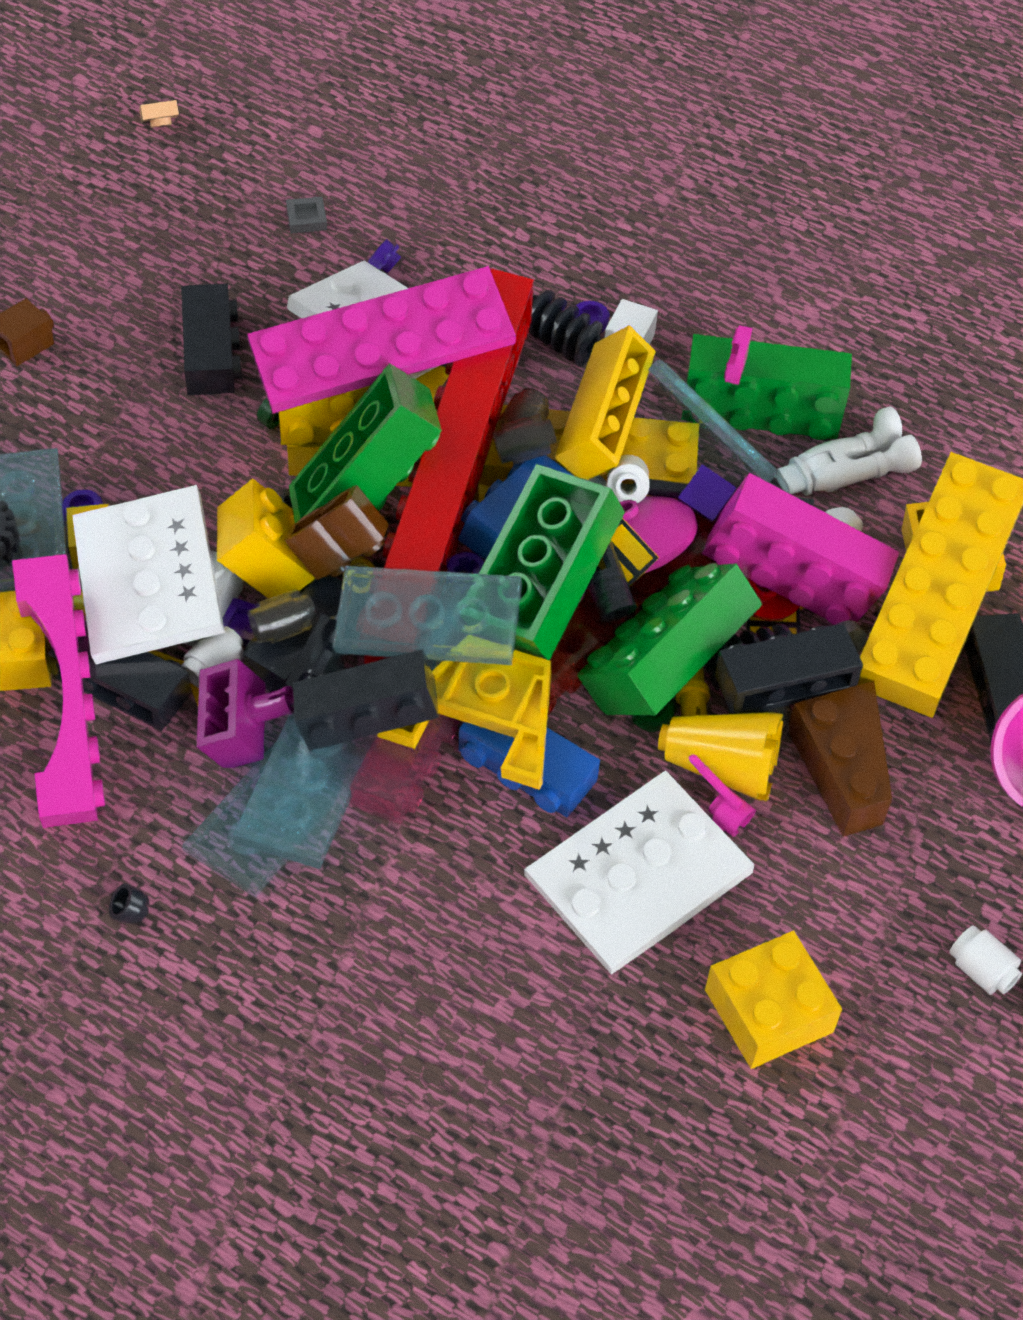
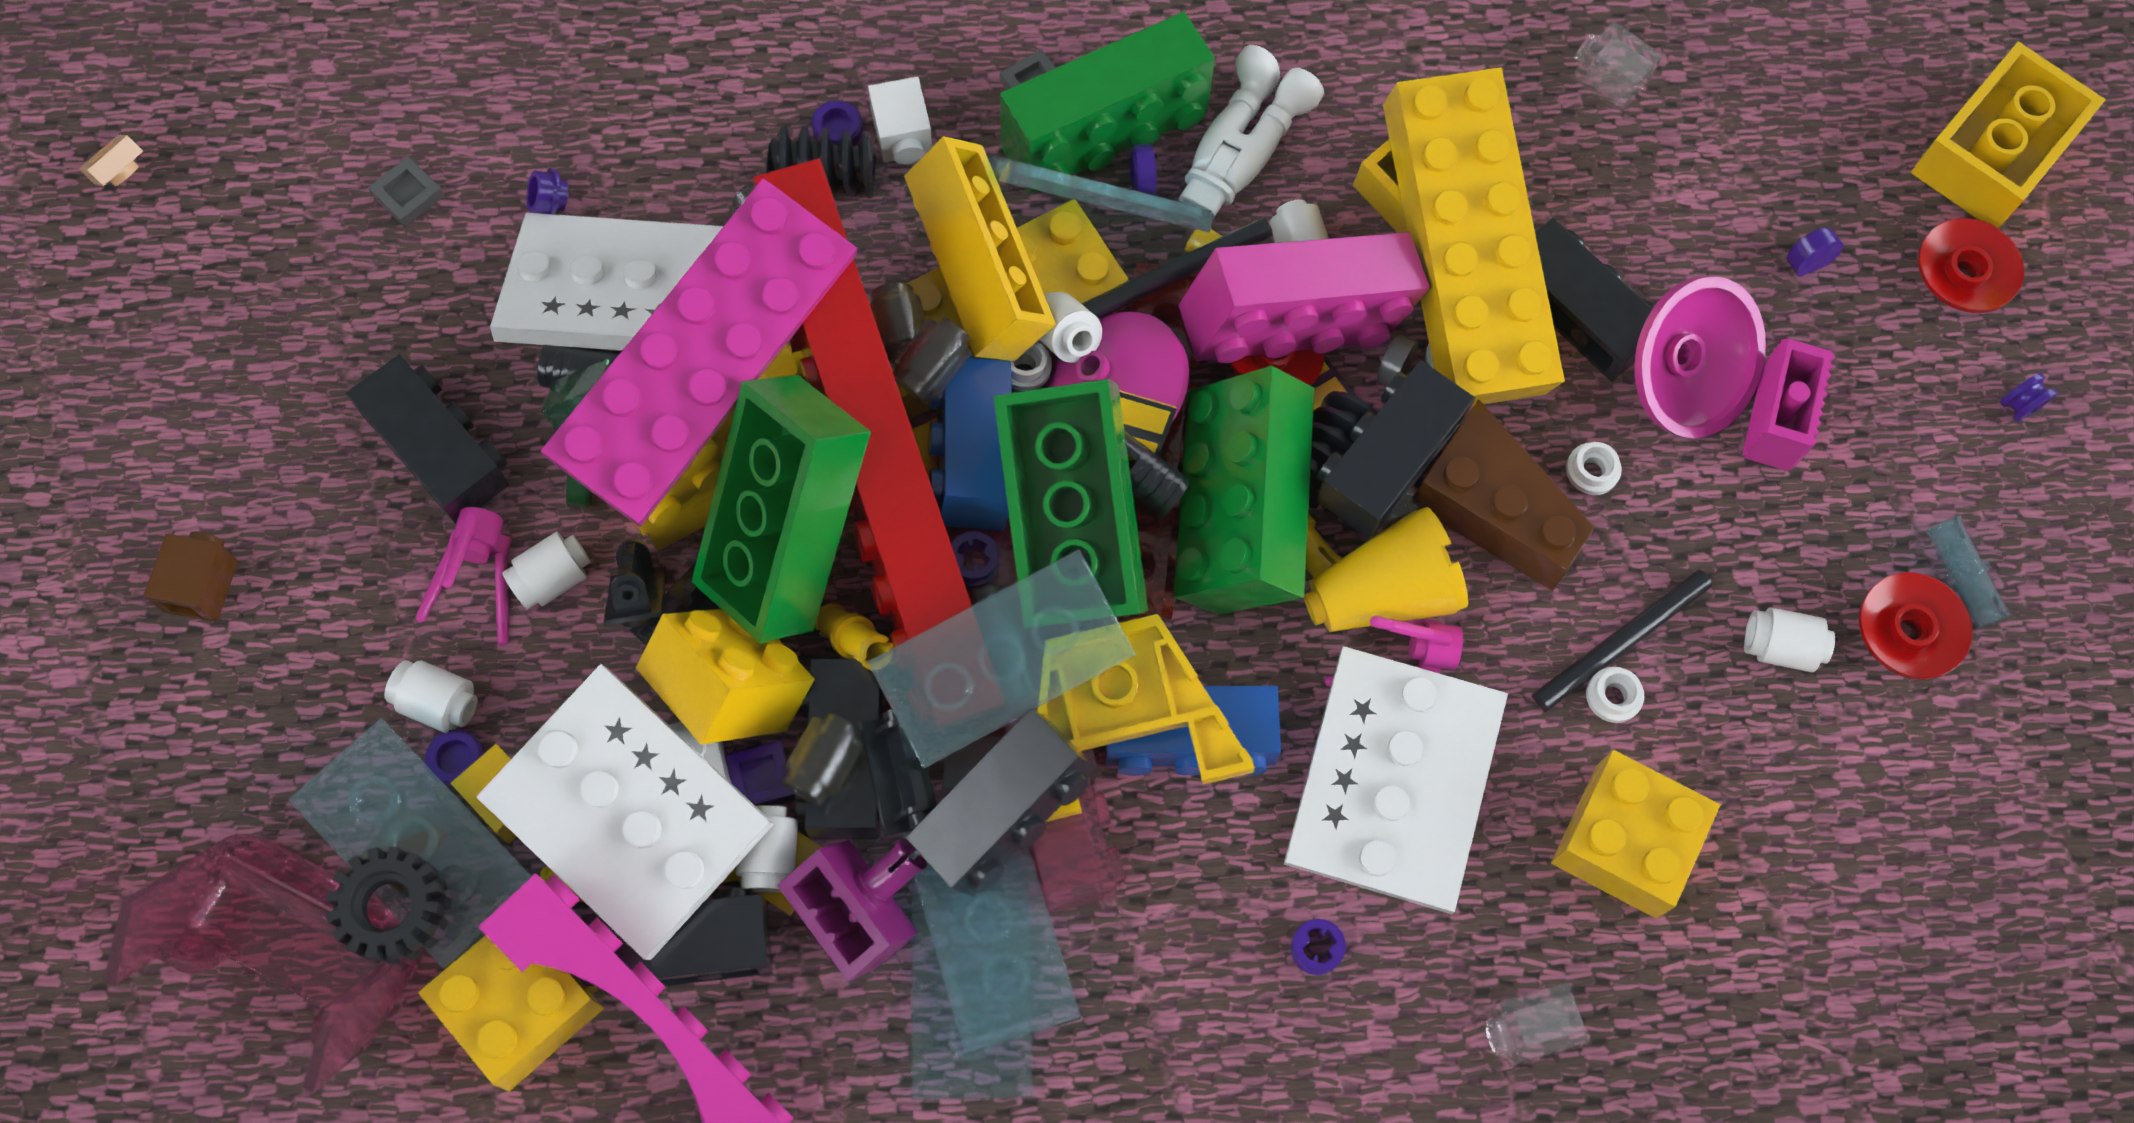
camera: 35 degrees left, 15 degrees up
reddish brown brick [284,485,389,580] -> none
dark purple tile [678,464,736,524] -> none
dark pink tile [724,325,753,385] -> none
none -> white brick [385,660,478,733]
none -> dark pink plant [415,507,512,646]
none -> white brick [502,531,591,610]
none -> black hinge [604,539,667,627]
none -> dark purple tile [1129,143,1157,197]
none -> dark purple bush [1290,919,1346,975]
none -> clear brick [1486,982,1589,1067]
none -> black bar [1532,570,1712,712]
none -> white plate [1566,442,1622,495]
none -> white plate [1586,667,1644,723]

